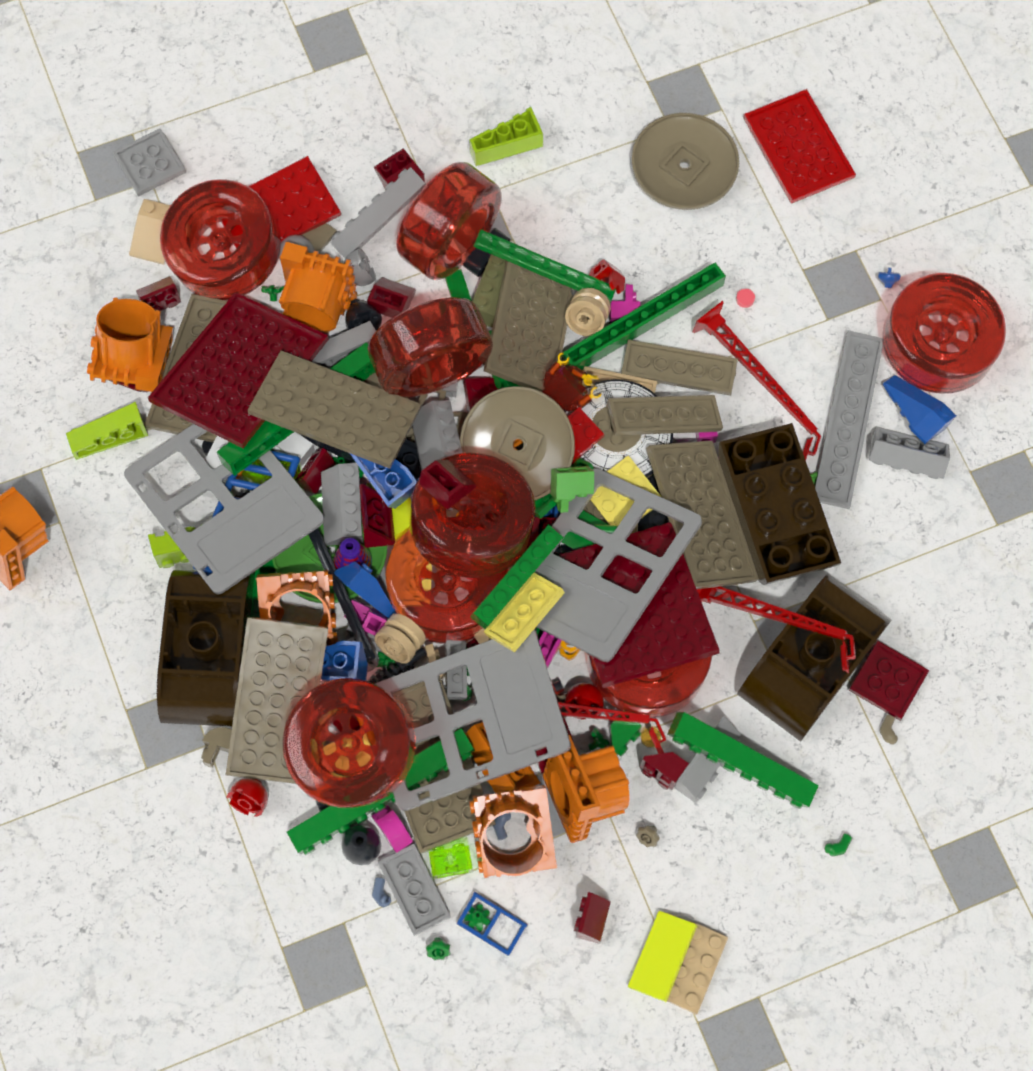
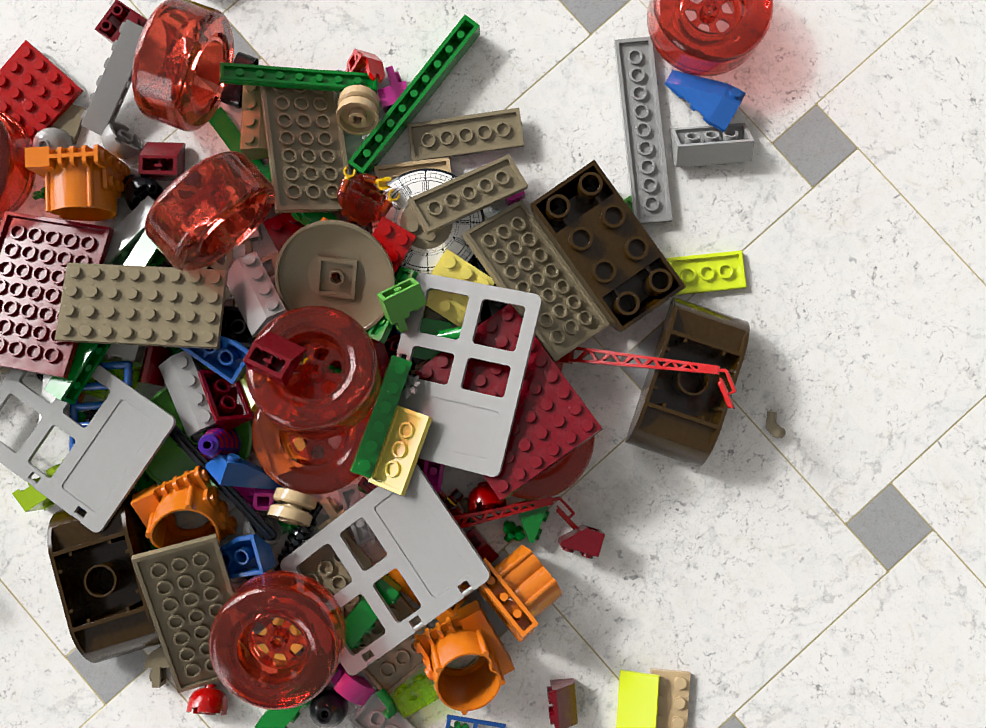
camera: 15 degrees left, 15 degrees up
dark tan piece [636,825,660,848] -> none
clear yellow tile [641,727,661,748] -> none
green brick [667,712,819,809] -> none
light grey slope [674,716,741,802] -> none
red piece [692,300,821,460] -> none
coral tile [736,289,755,308] -> none
green arm [824,833,853,857] -> none
dark red plate [849,641,930,721] -> none
none -> green arm [376,688,397,719]
none -> light grey plant [401,375,421,399]
none -> neon yellow tile [666,250,747,296]

